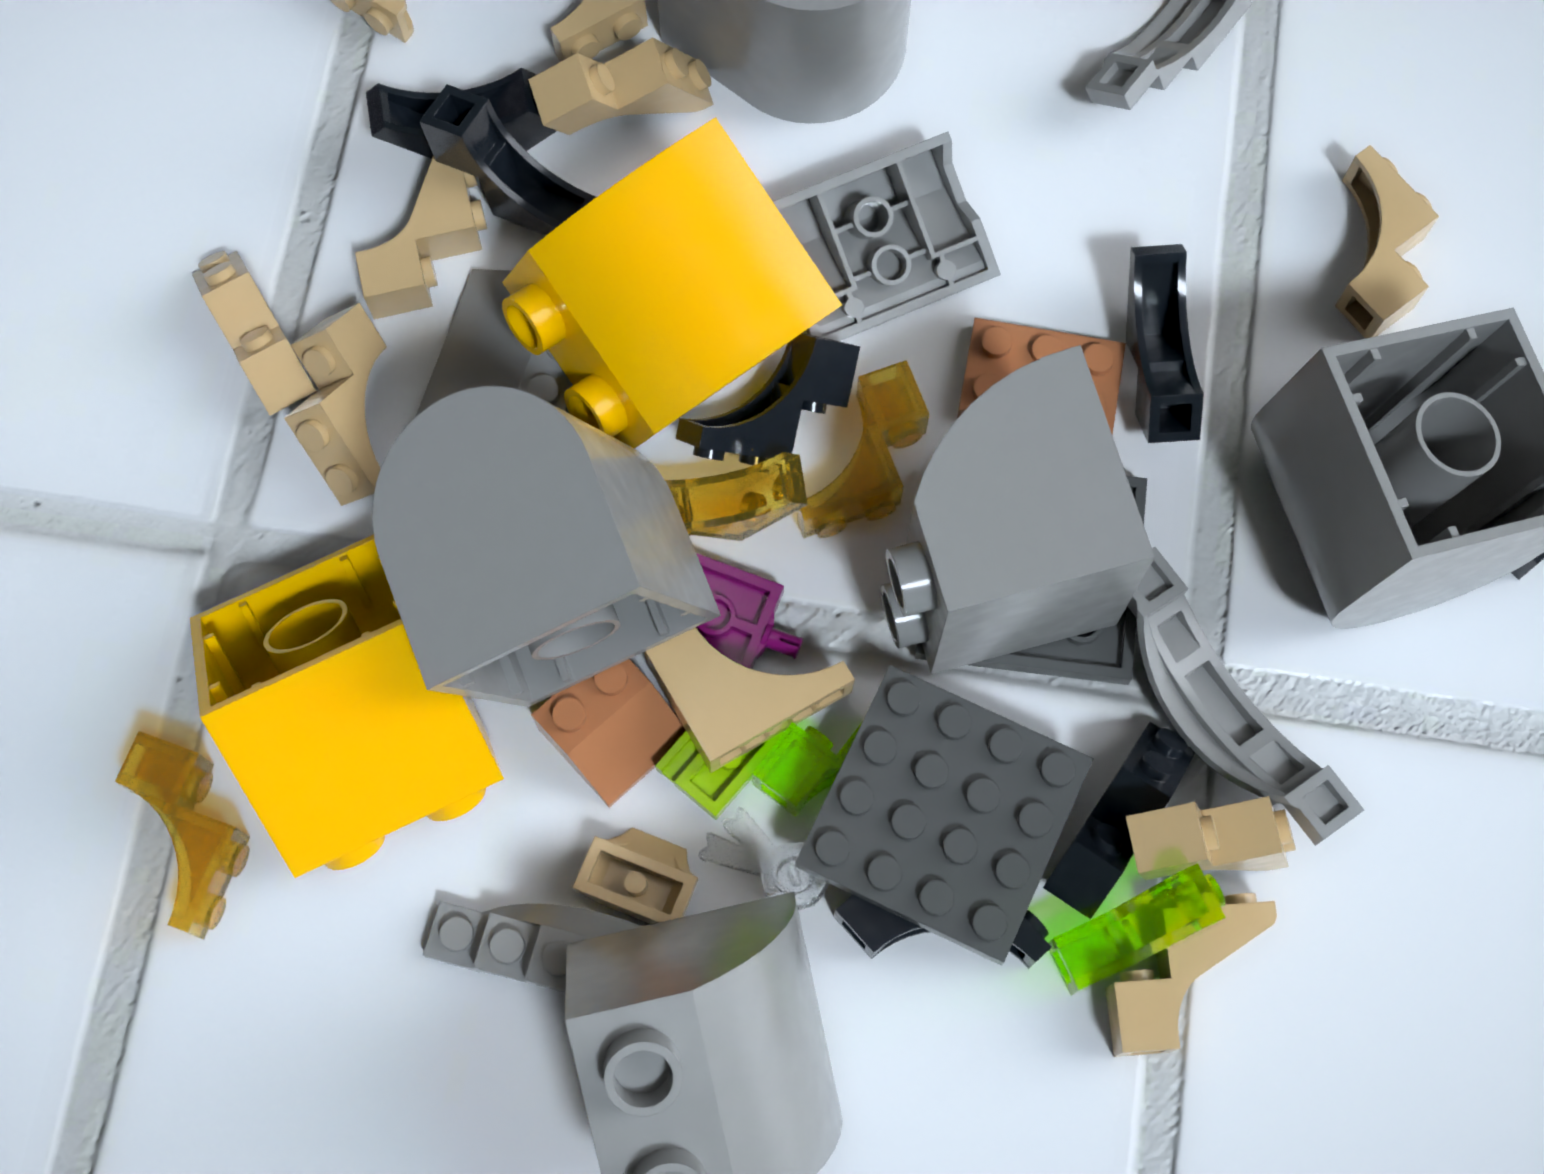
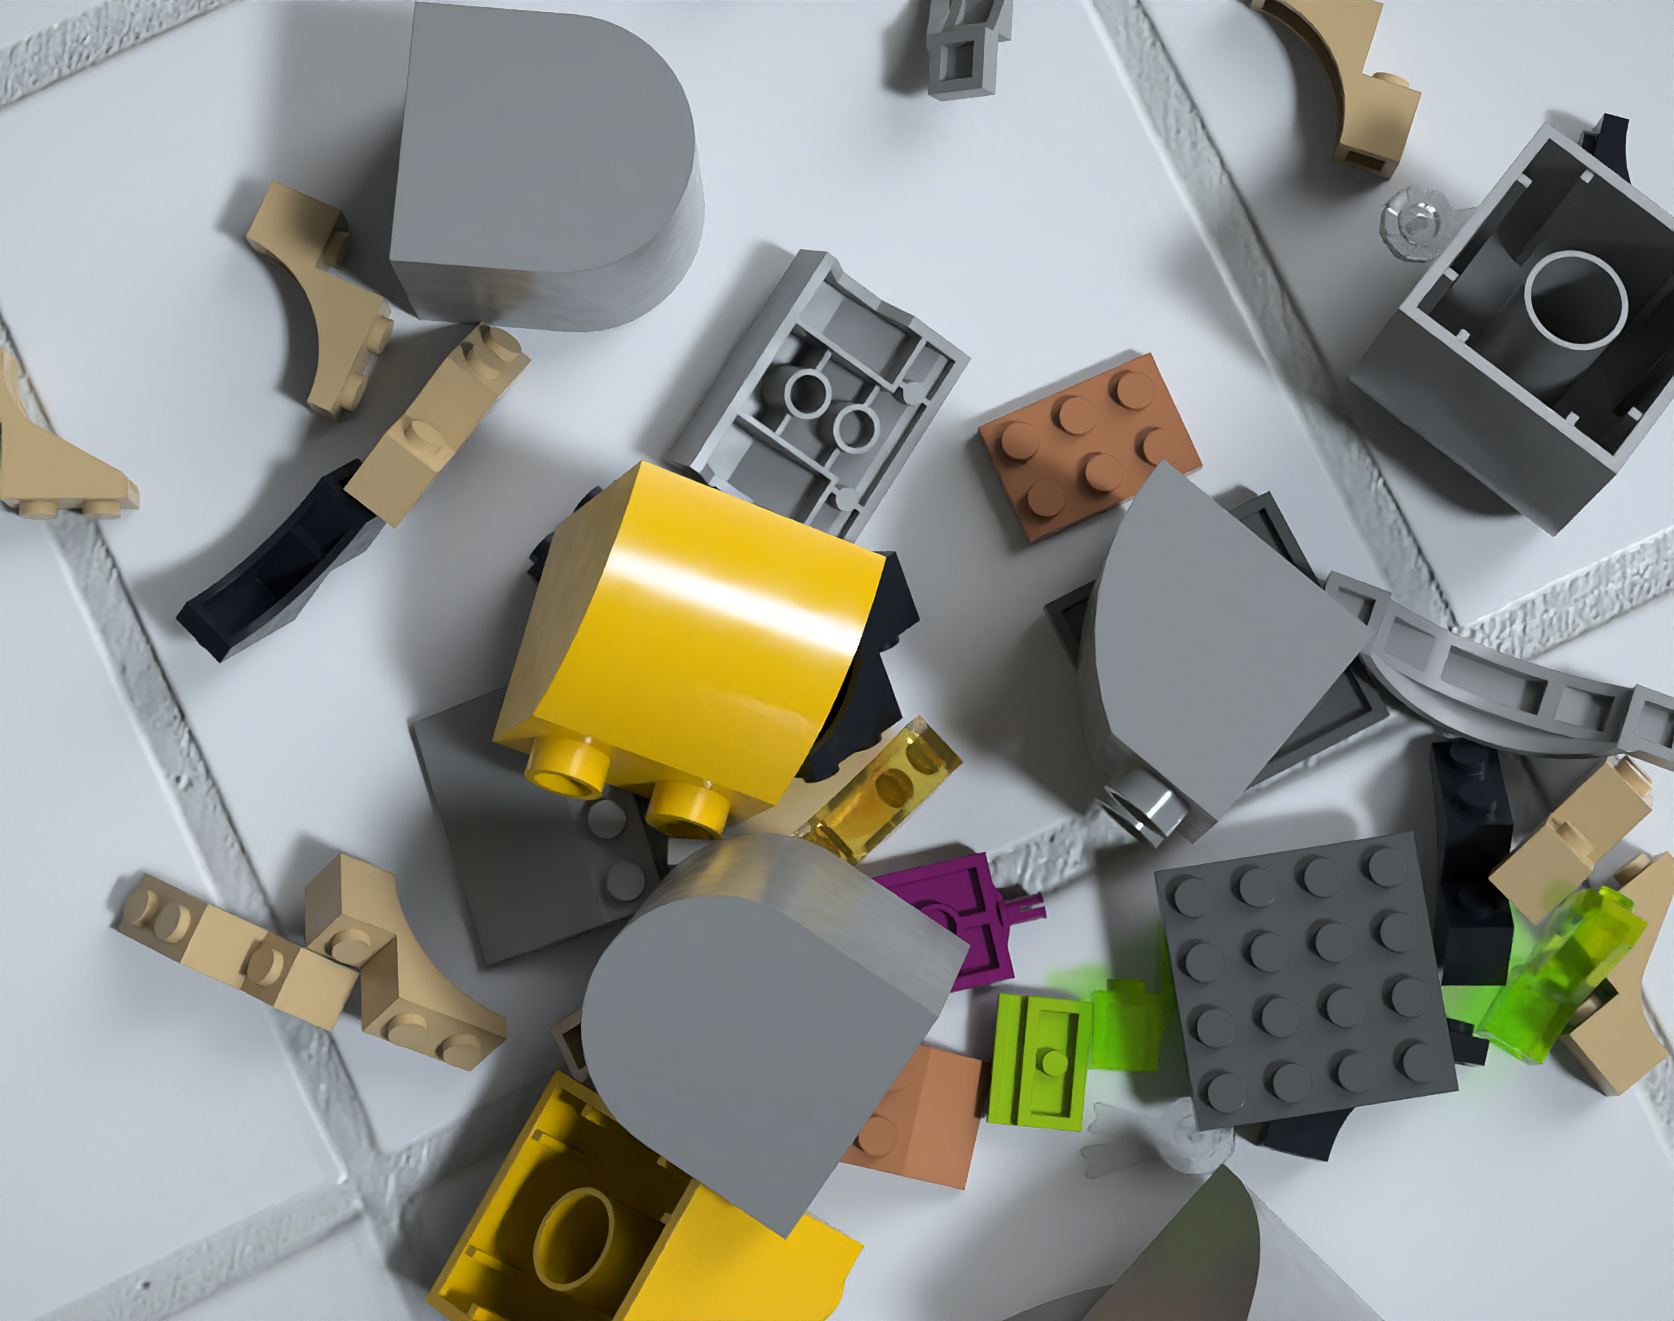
camera: 35 degrees left, 10 degrees up
tan arch [355,155,487,320] -> none
black arch [419,84,596,235] -> none
tan slope [572,827,698,924] -> none
tan arch [644,627,855,773] -> none
clear yellow arch [796,360,930,538] -> none
black arch [1126,244,1204,443] -> none

